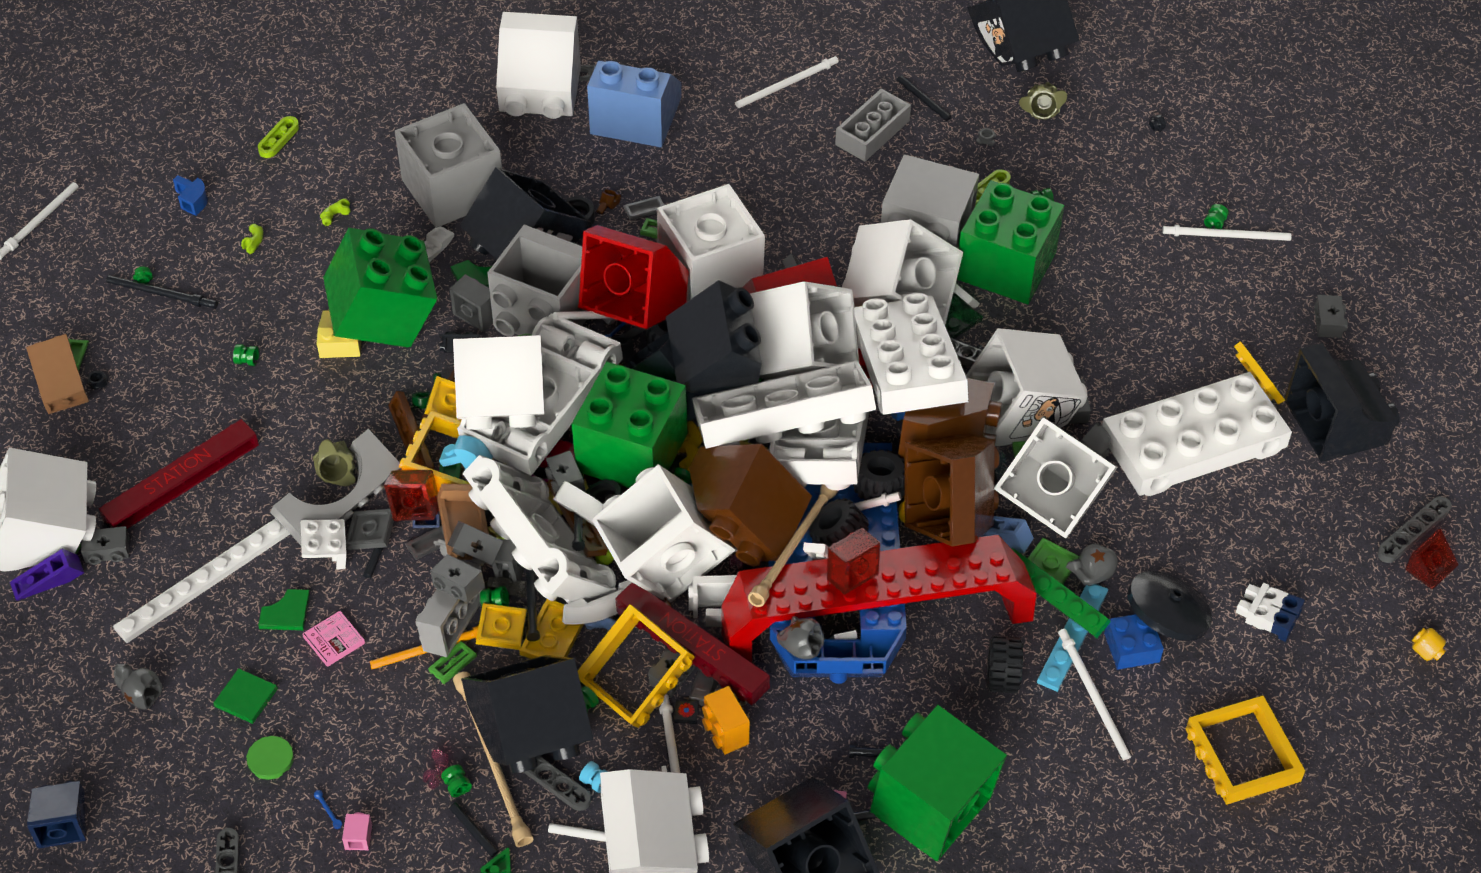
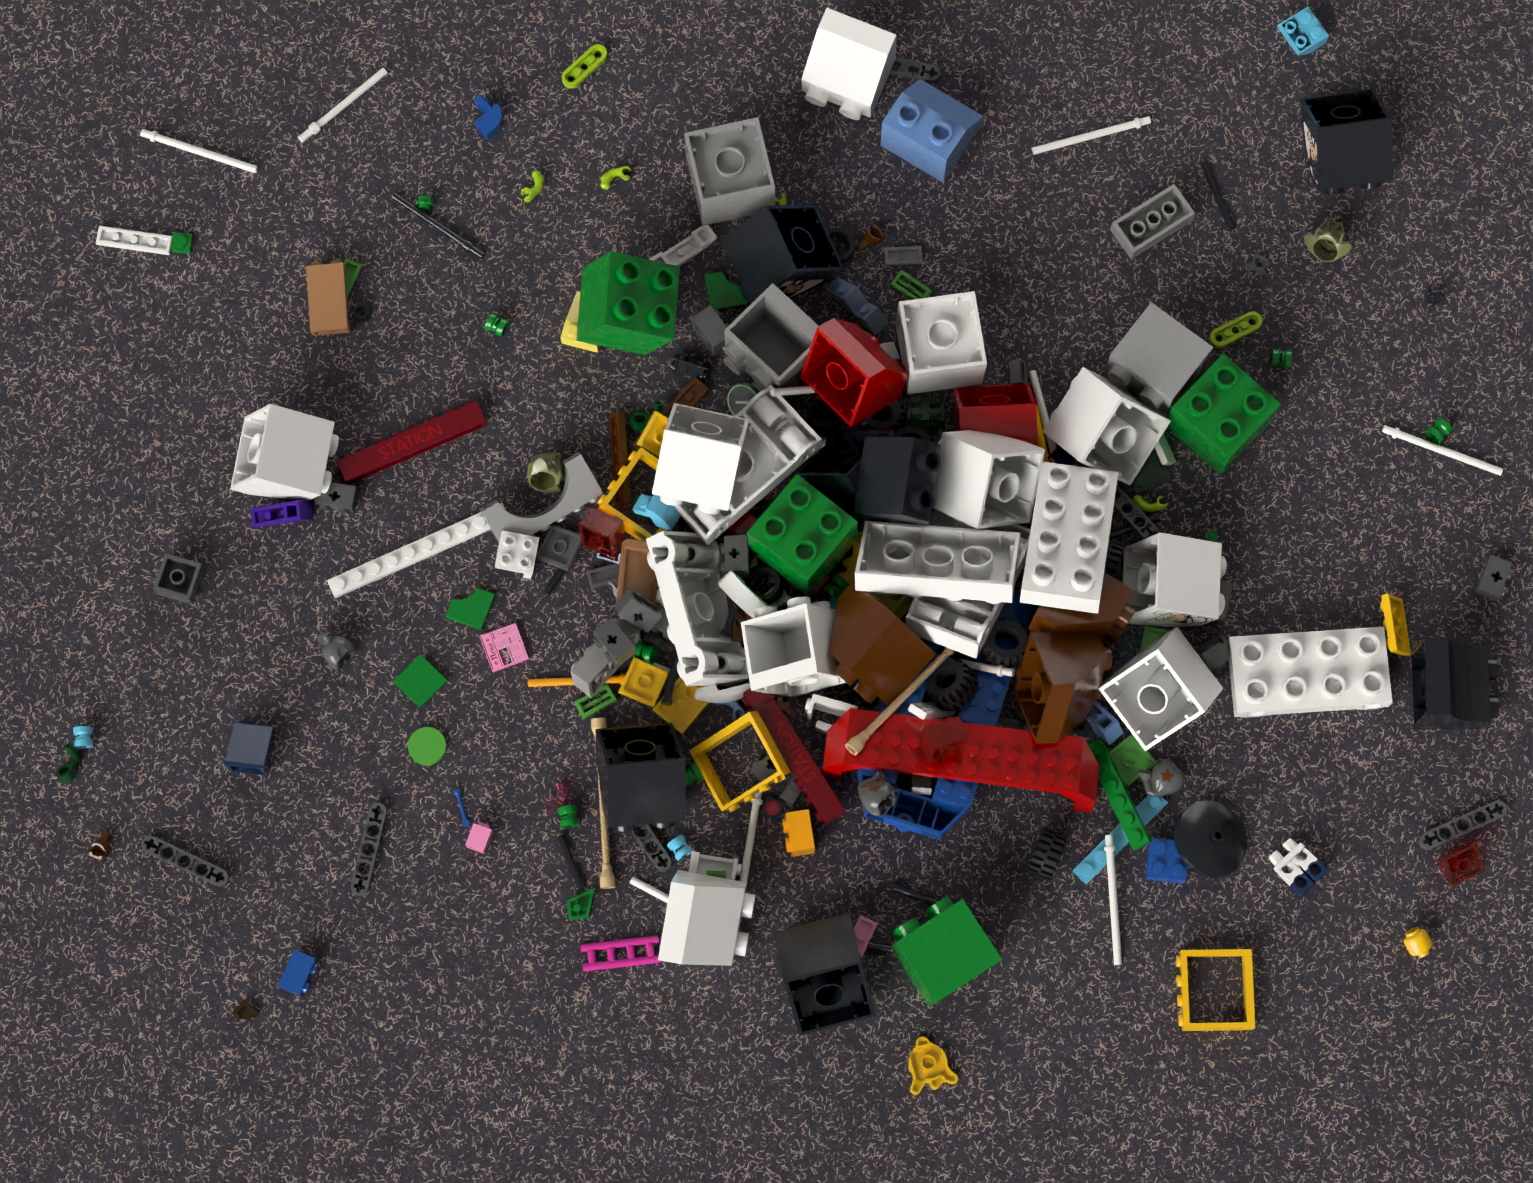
camera: 20 degrees right, 25 degrees up
none -> lime piece [1133,495,1168,512]

